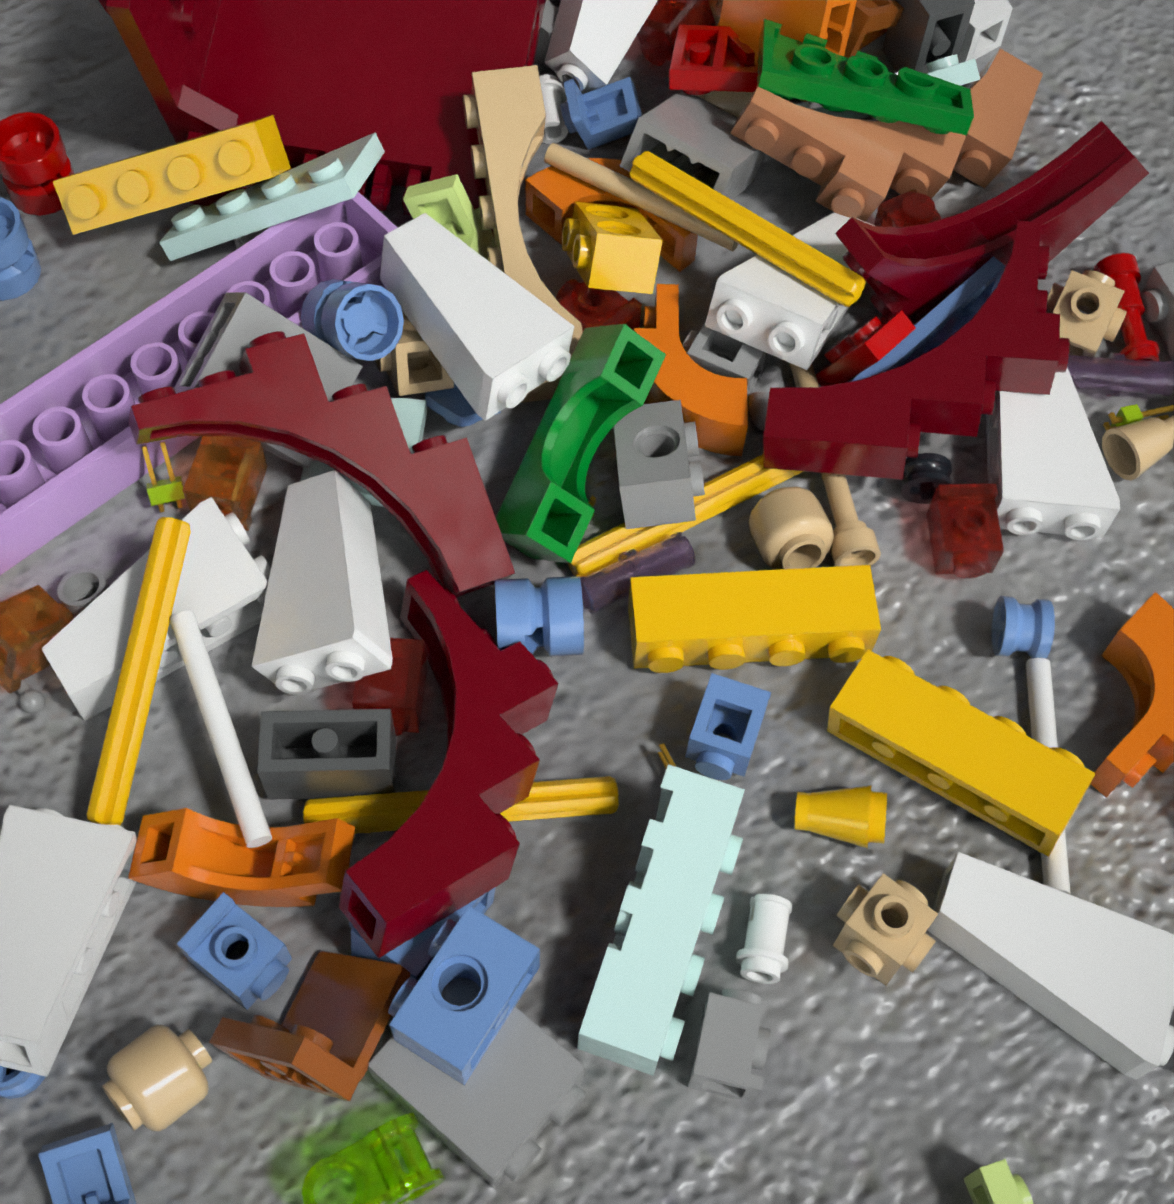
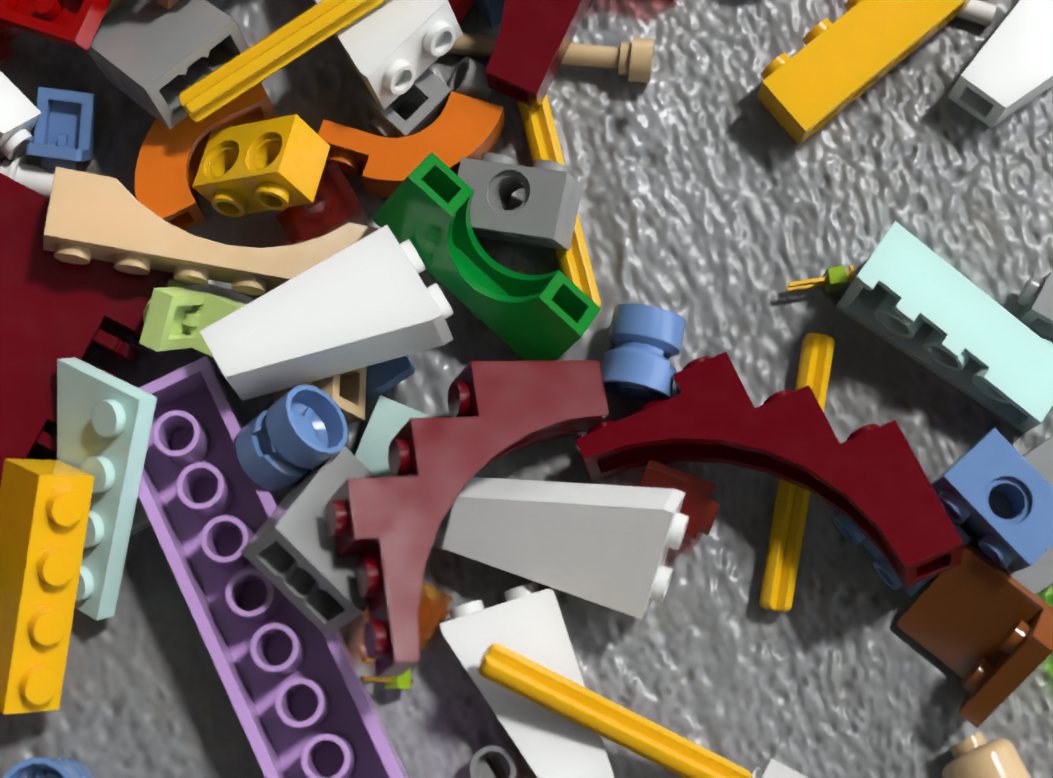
camera: 70 degrees left, 15 degrees up
orange arch [128,808,355,907] -> none
white bar [170,611,272,848] -> none
medium blue brick [177,892,292,1010] -> none
dark grey brick [257,709,396,800] -> none
tan bar [544,143,739,252] -> none
clear purple pin [580,532,695,614] -> none
yellow brick [628,565,881,673] -> none
medium blue brick [685,673,771,780] -> none
white pin [736,894,792,984] -> none
tan head [748,487,834,570] -> none
yellow cone [795,785,887,849] -> none
tan brick [833,873,938,986] -> none

